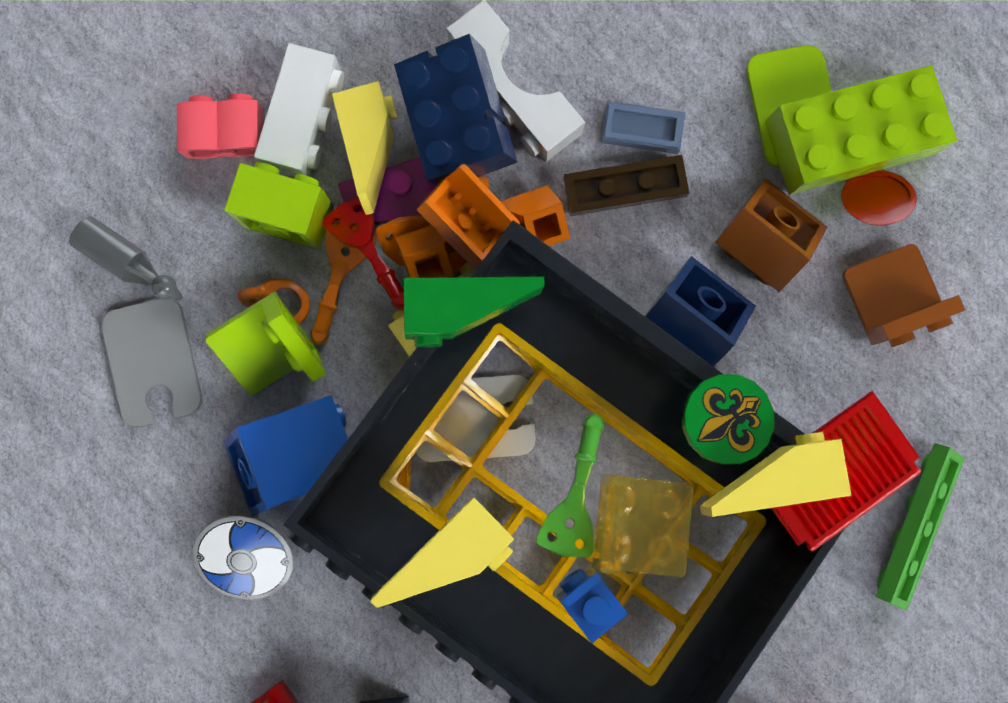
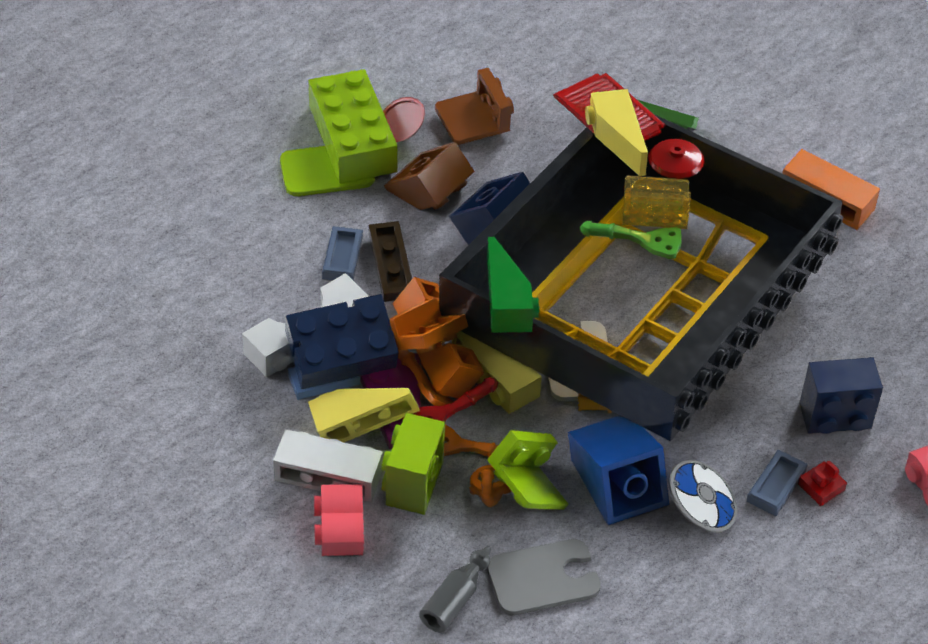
camera: 90 degrees left, 35 degrees down
light yellow slope [370,497,514,608] -> none
blue bracket [556,567,628,643] -> none
green tile [682,374,775,464] -> none
none -> red piece [648,139,704,179]
none -> sand blue tile [746,449,808,516]

